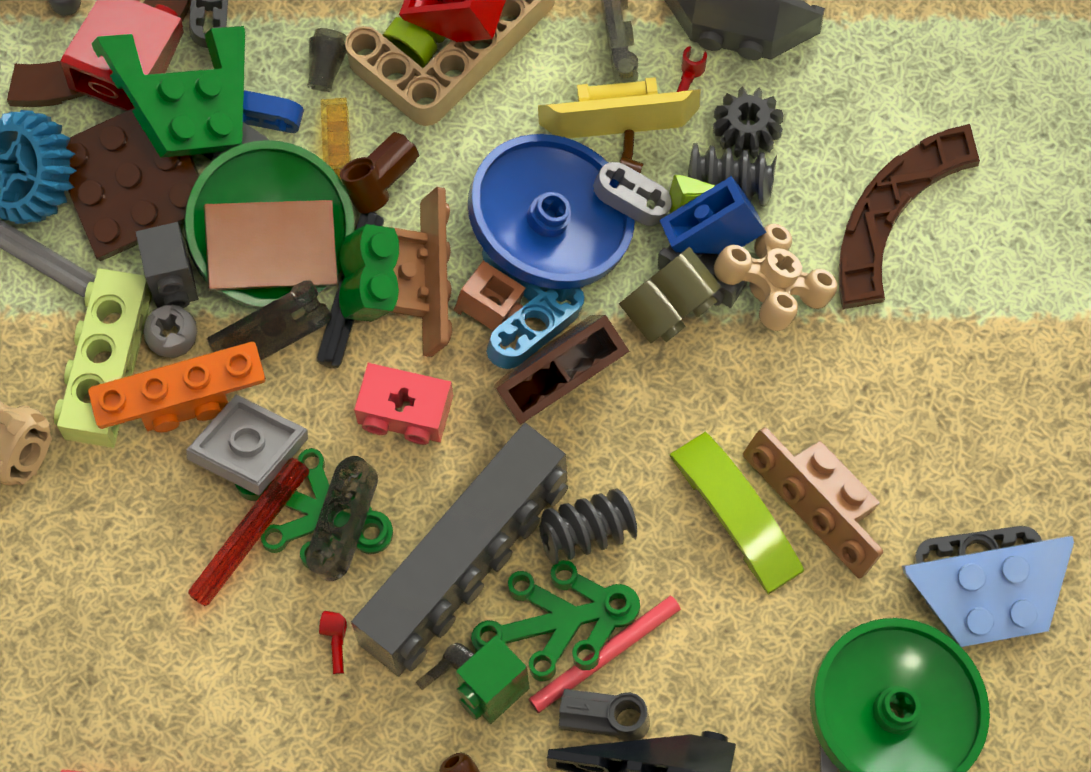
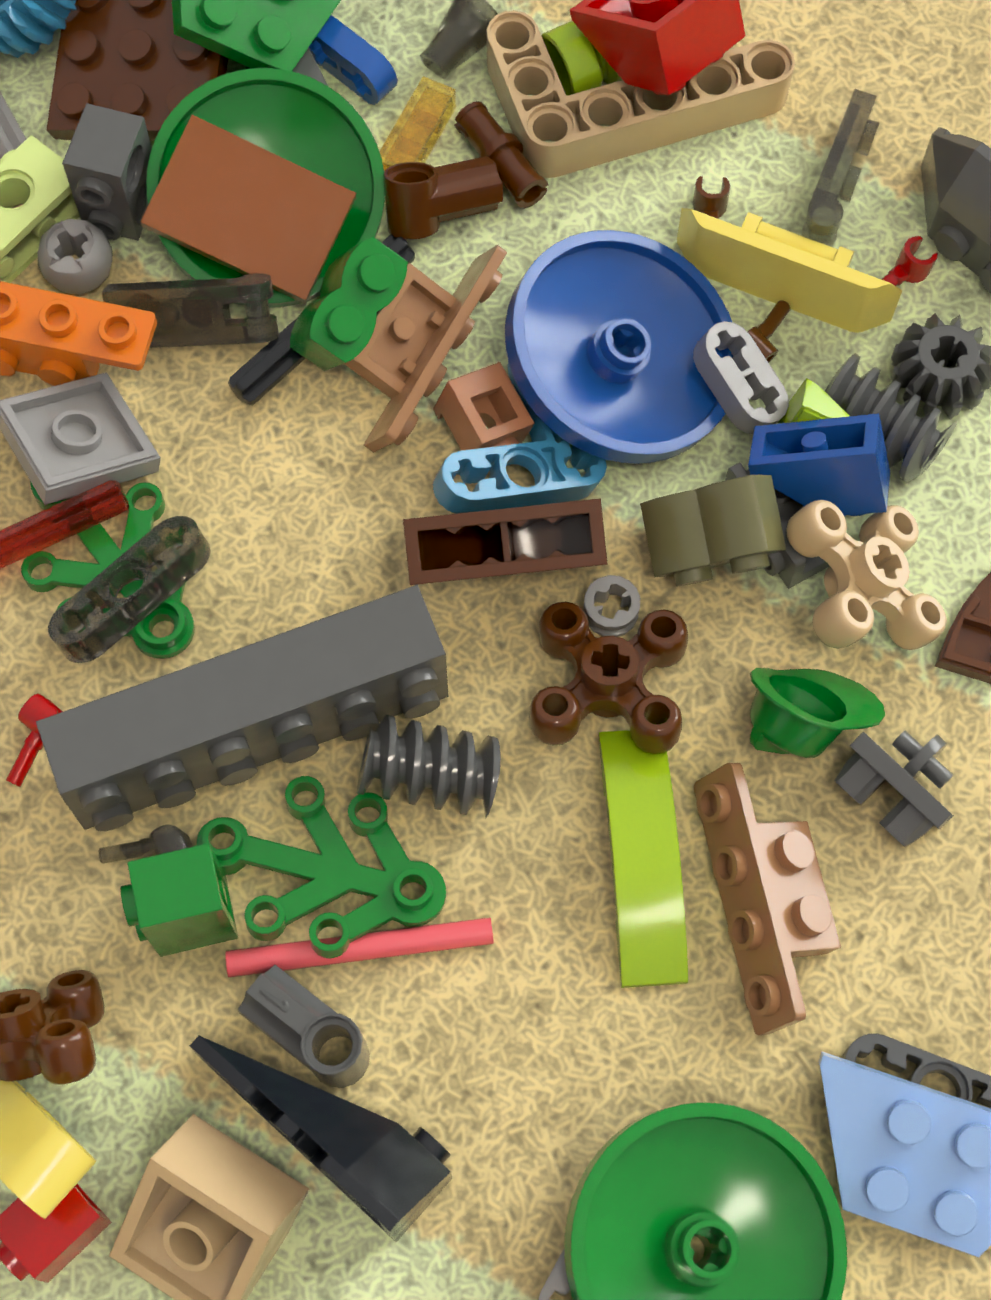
camera: 25 degrees right, 0 degrees up
coral brick [354,363,454,445] -> none
none -> reddish brown pin [454,101,548,208]
none -> reddish brown gear [529,601,688,754]
none -> light grey bush [583,575,641,637]
none -> reddish brown hand [693,176,730,219]
none -> green piece [750,668,885,758]
none -> dark grey hips [834,730,954,847]

